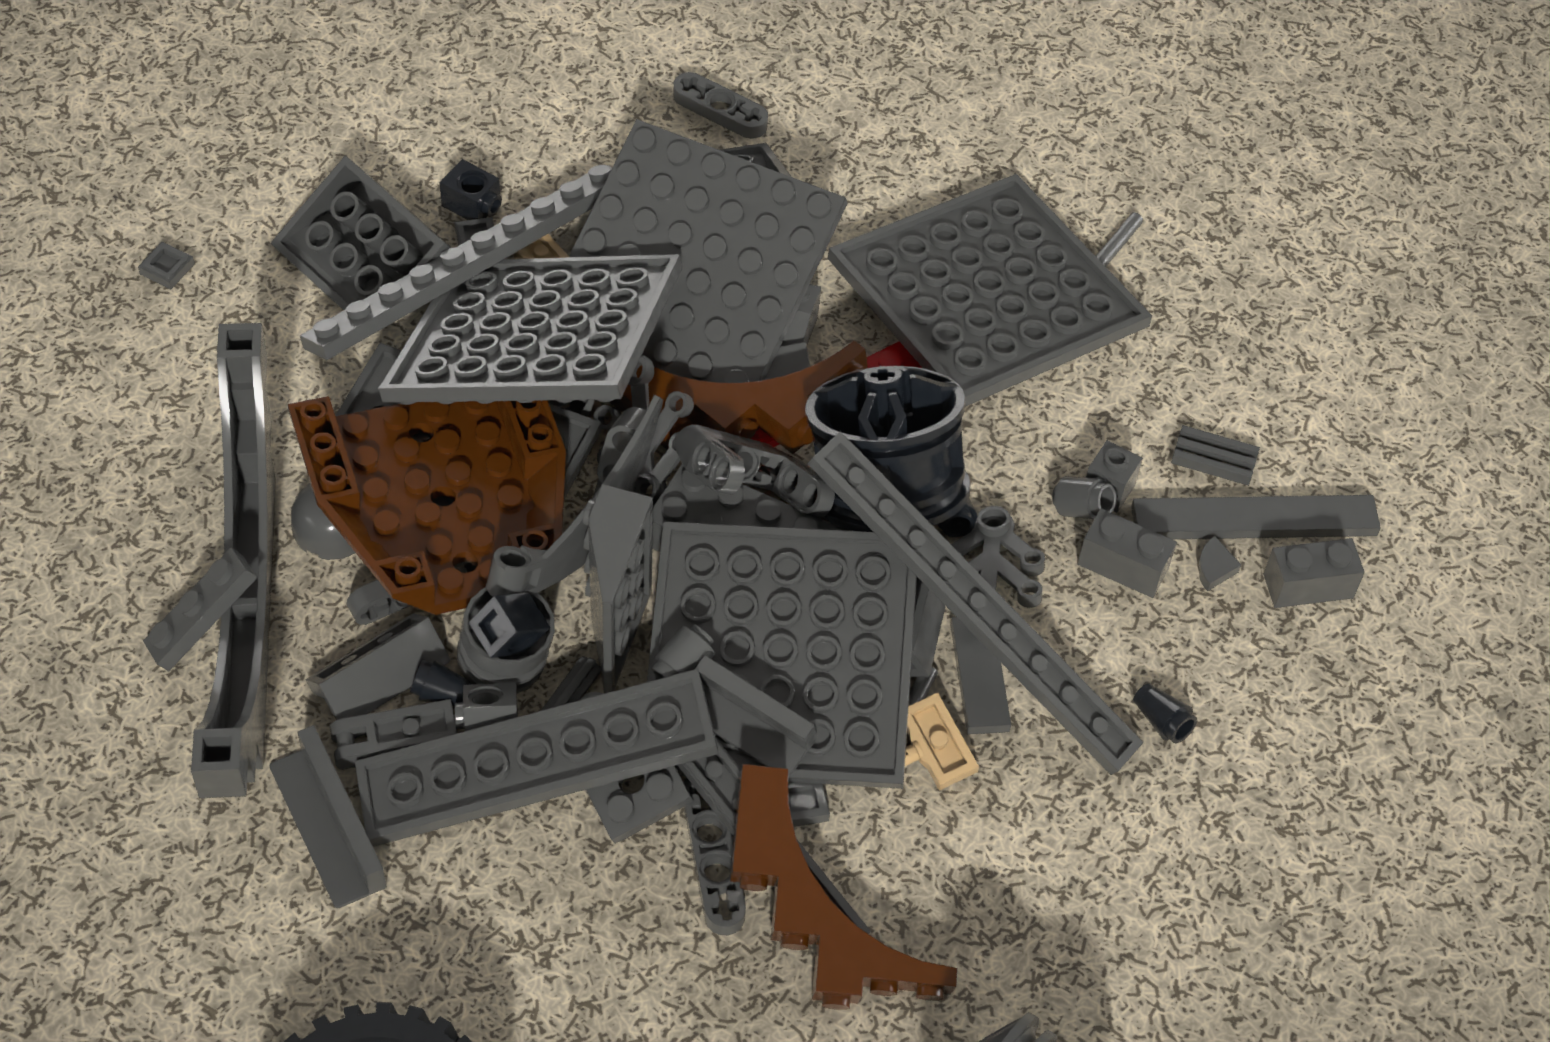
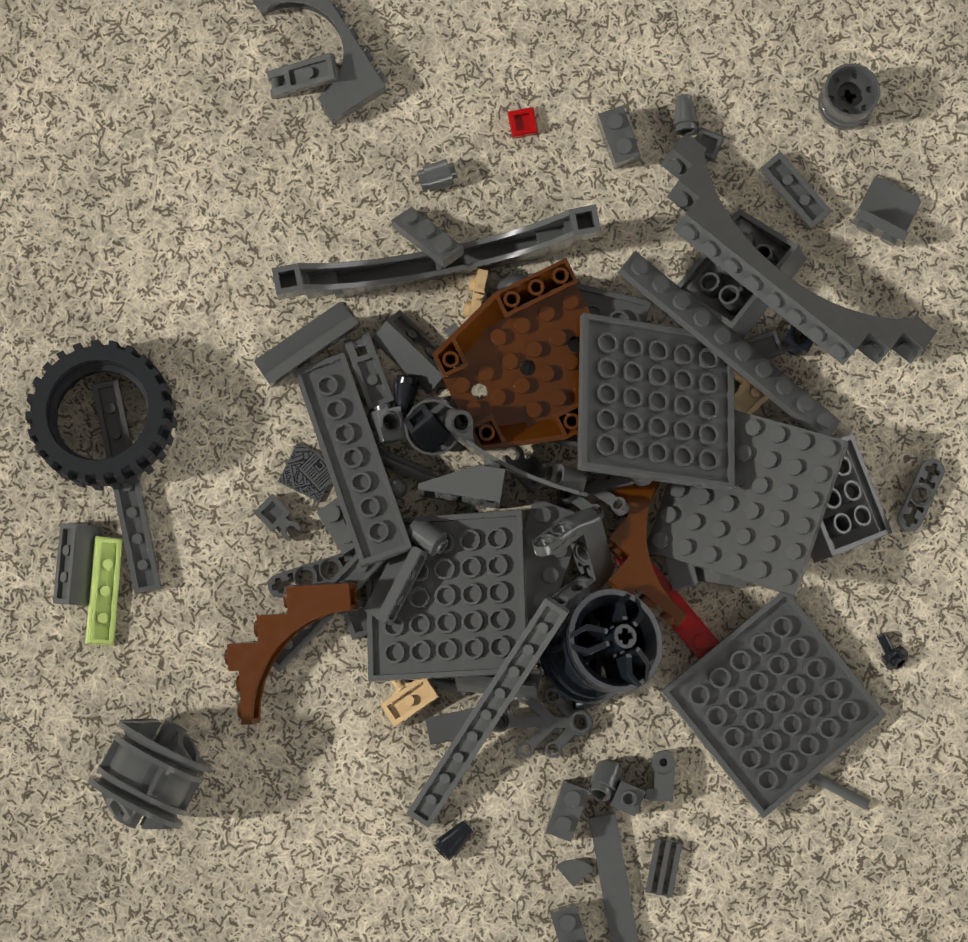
camera: 85 degrees right, 30 degrees up
none -> dark grey plate [254,494,302,541]
none -> dark grey piece [278,442,332,502]
none -> dark grey brick [417,159,458,192]
none -> tan plate [463,269,488,318]
none -> red tile [507,107,538,139]
none -> dark grey brick [596,105,641,170]
none -> dark grey leg [644,750,675,801]
none -> dark grey arch [660,133,937,365]
none -> dark grey cone [673,94,699,136]
none -> dark grey plate [759,151,832,230]
none -> dark grey wheel [817,63,880,130]
none -> dark grey bracket [851,177,921,247]
none -> black plate [877,632,908,670]

